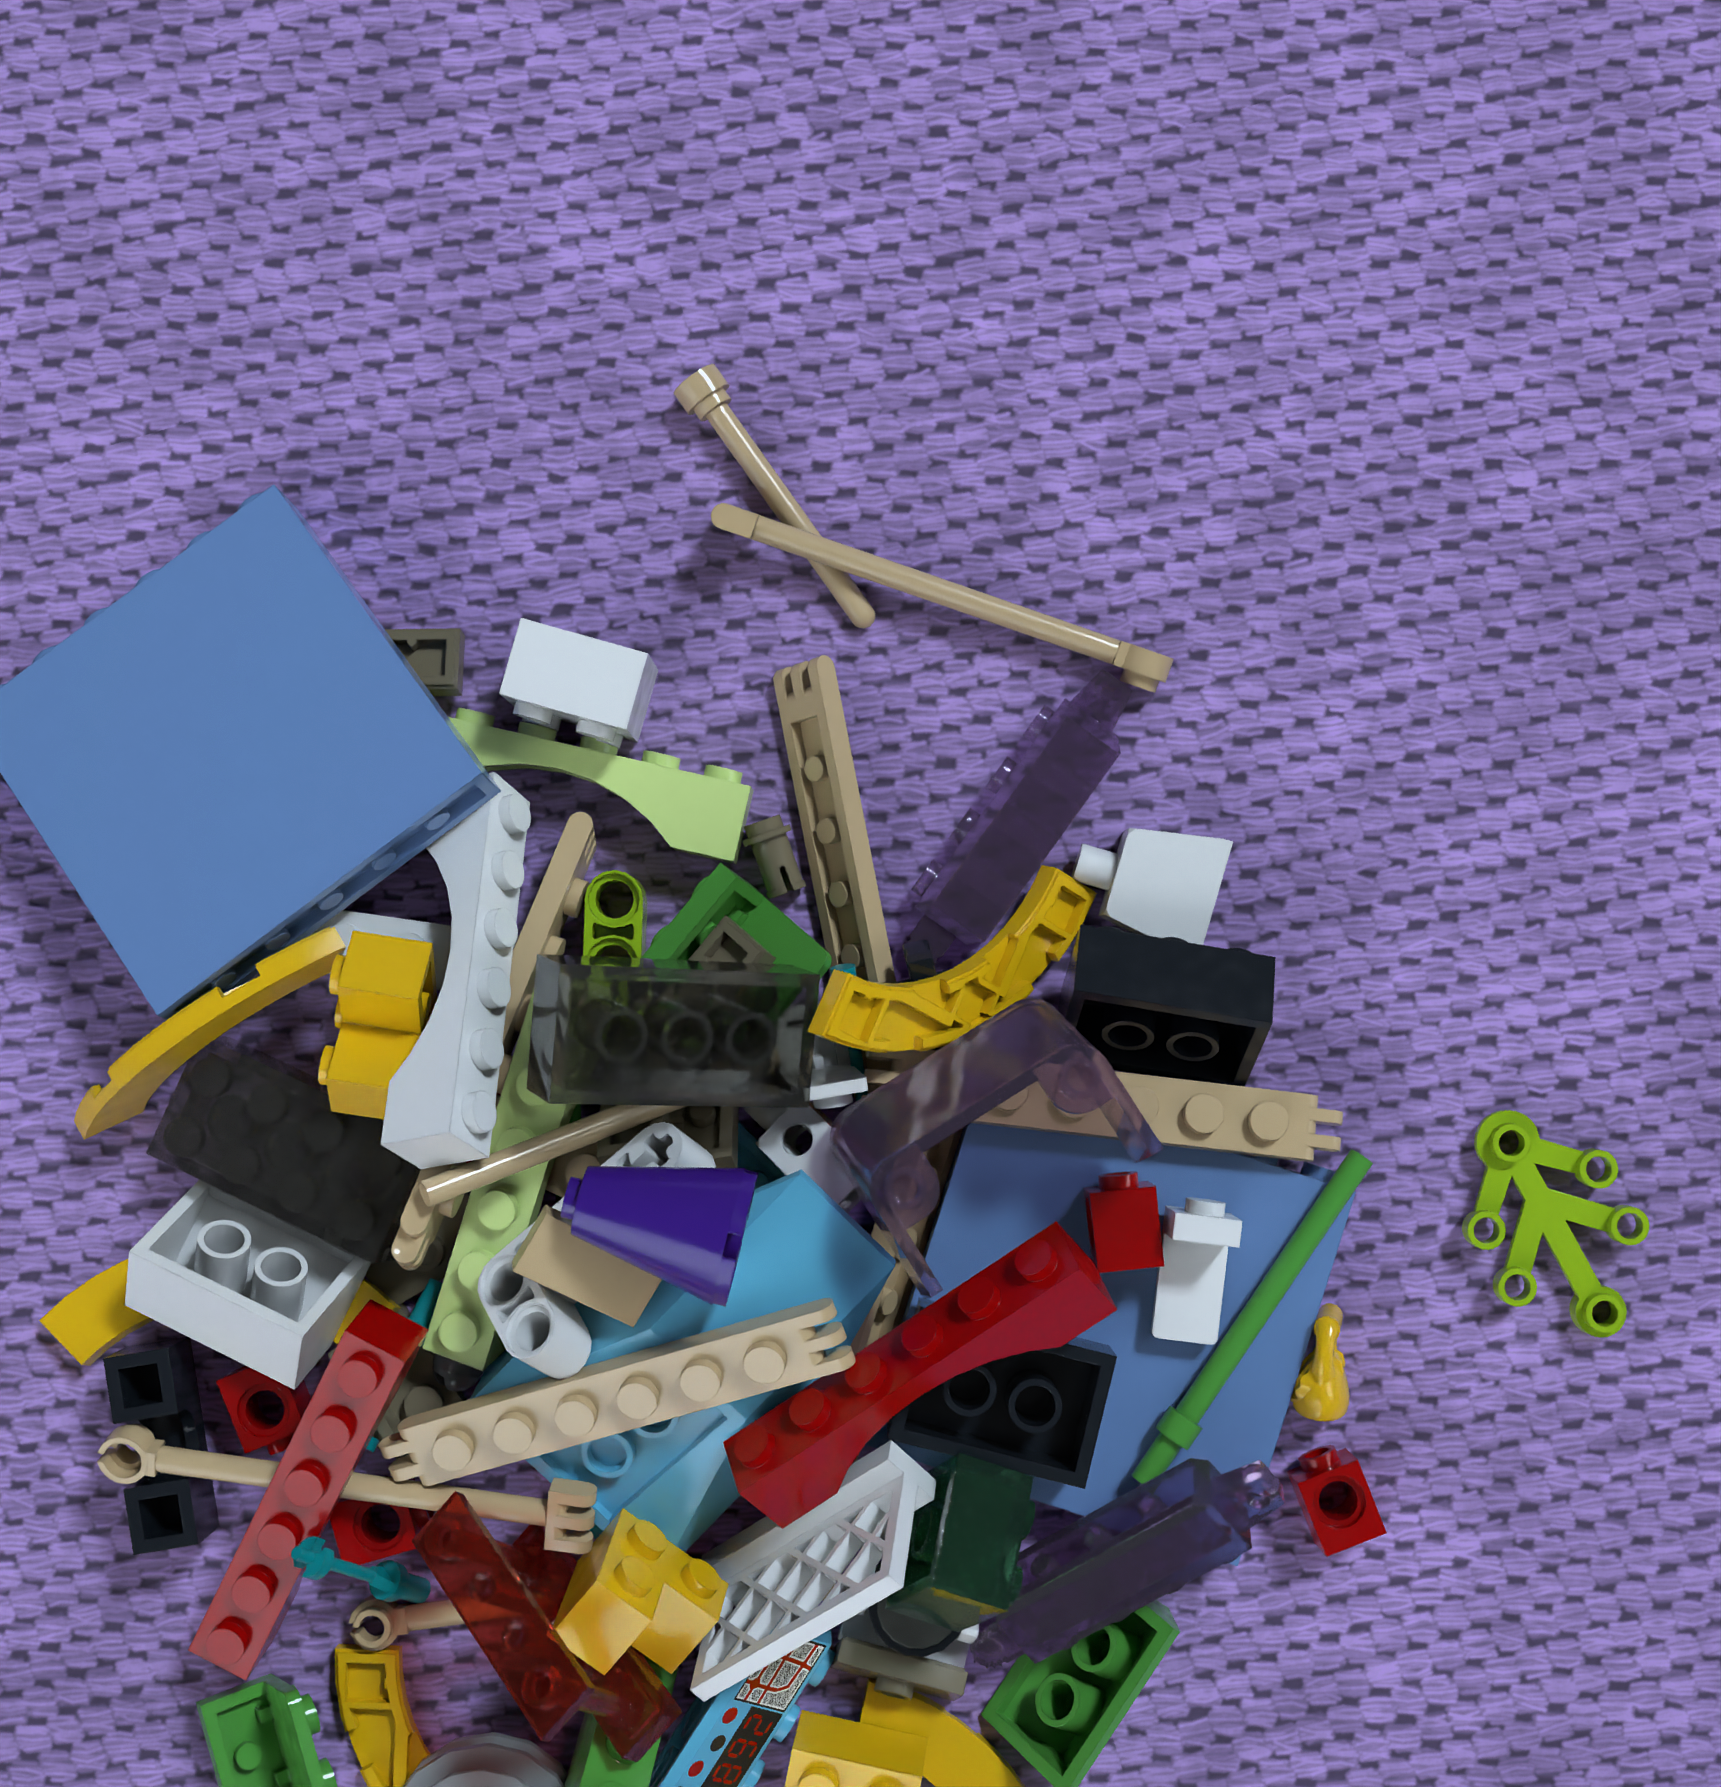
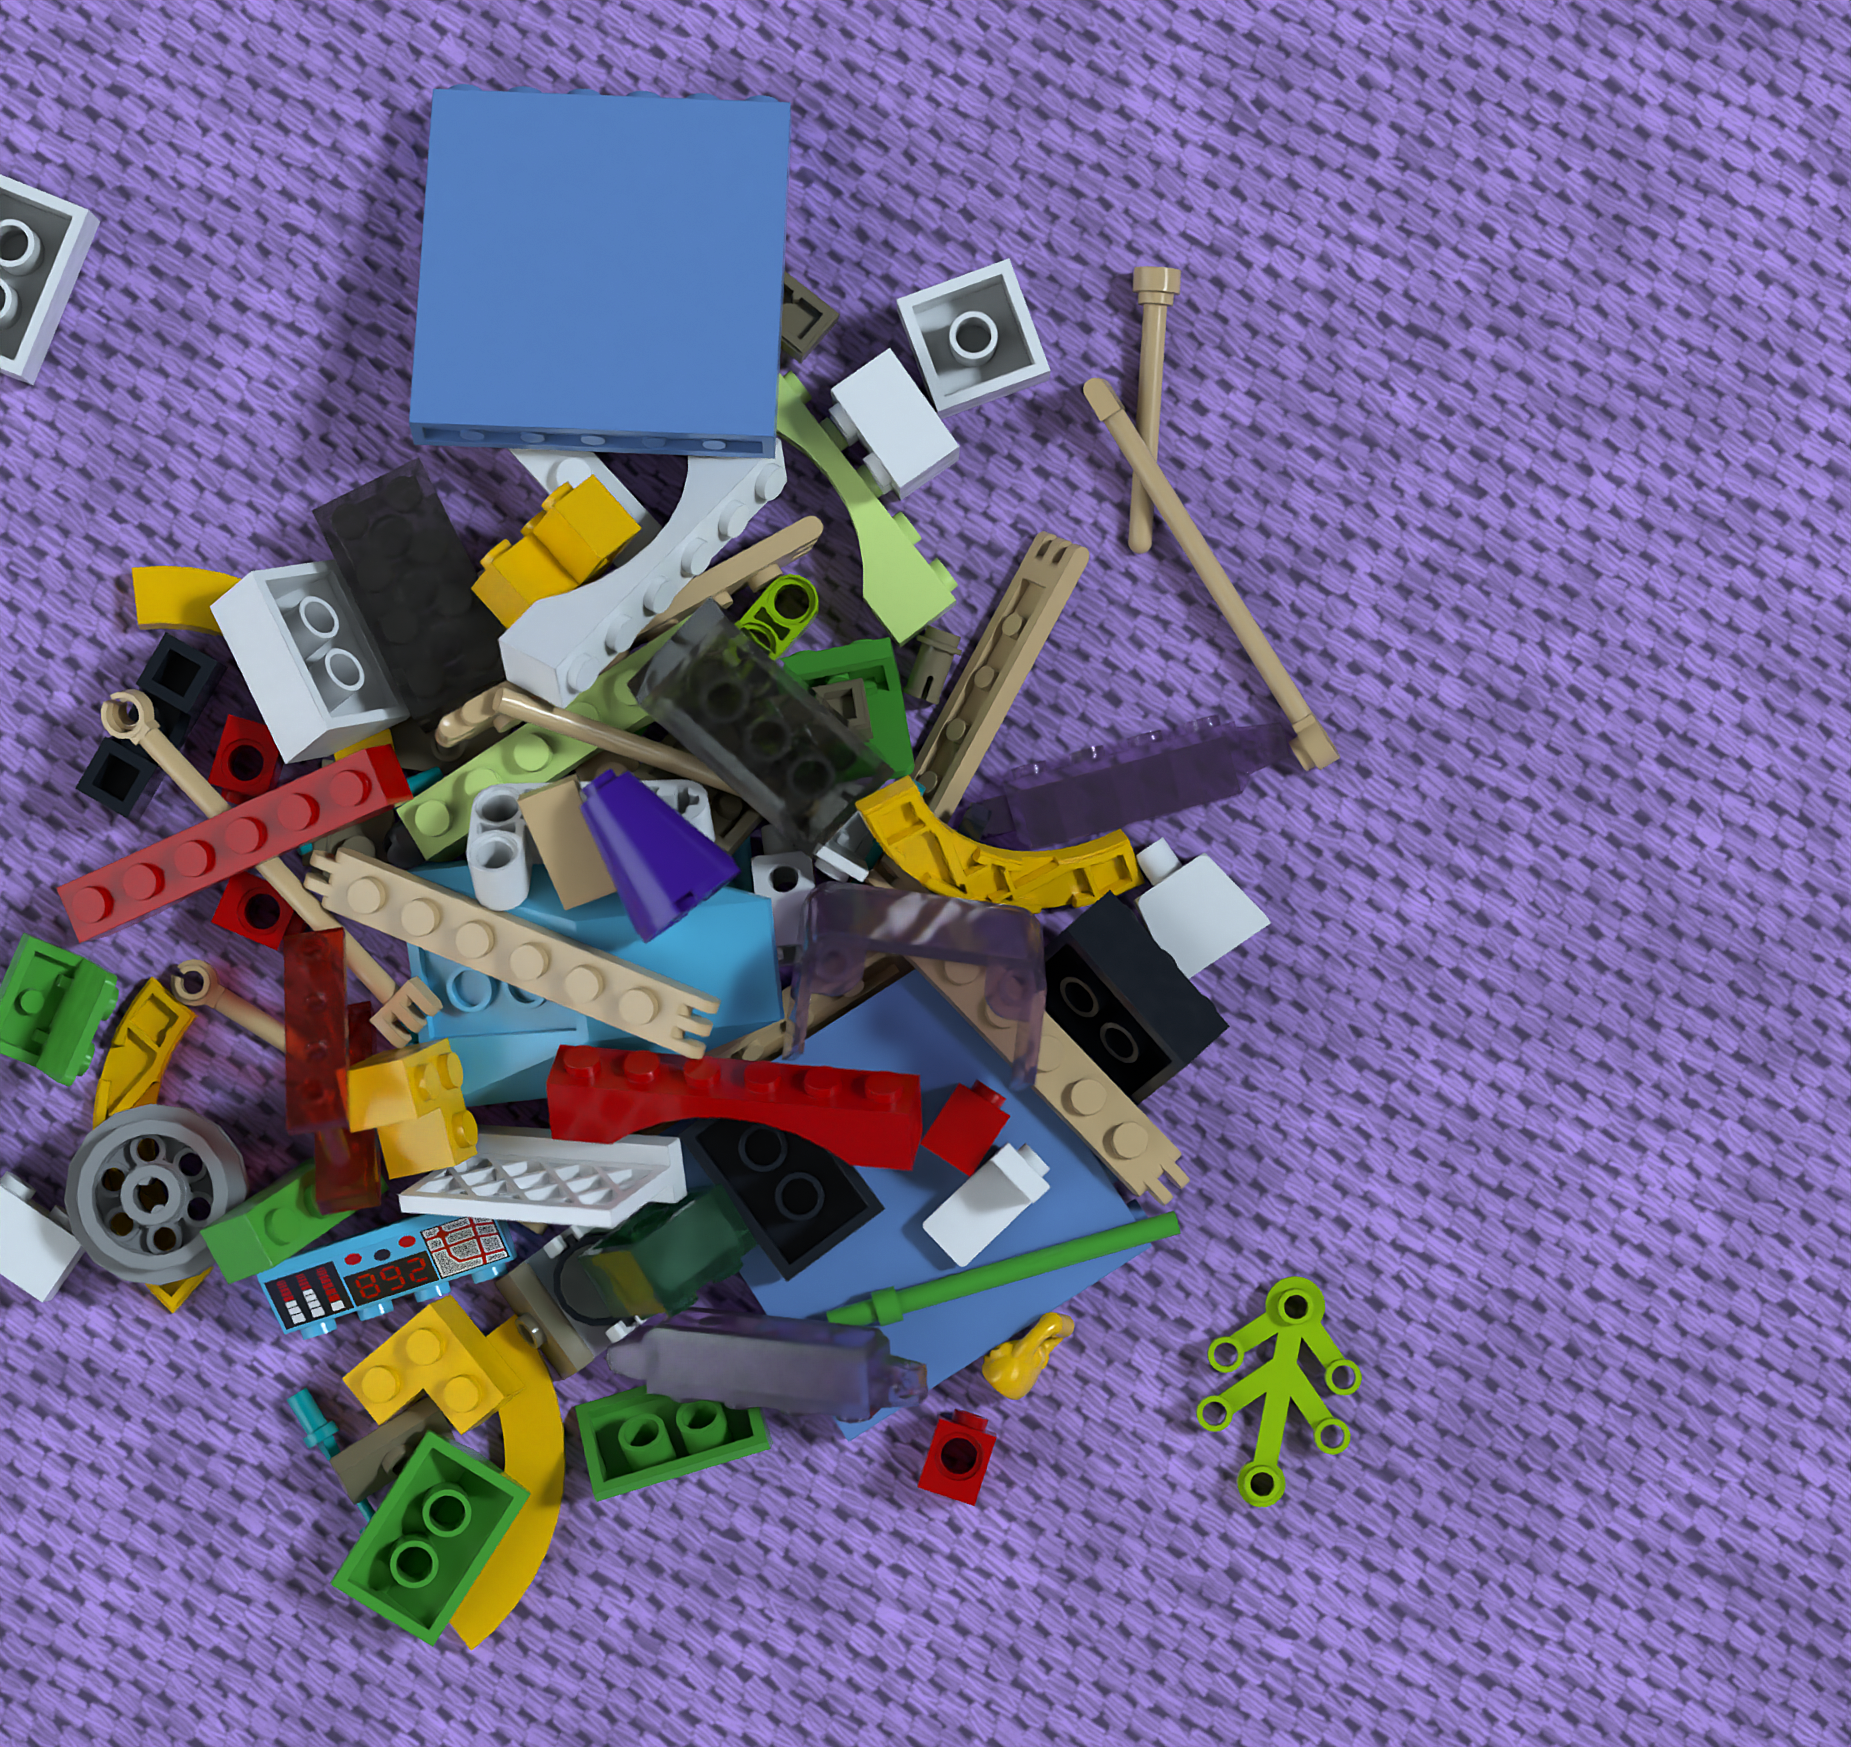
camera: 45 degrees right, 0 degrees up
yellow tile [74,926,346,1140] -> none
teal piece [291,1536,431,1604] -> none
none -> white brick [896,259,1051,419]

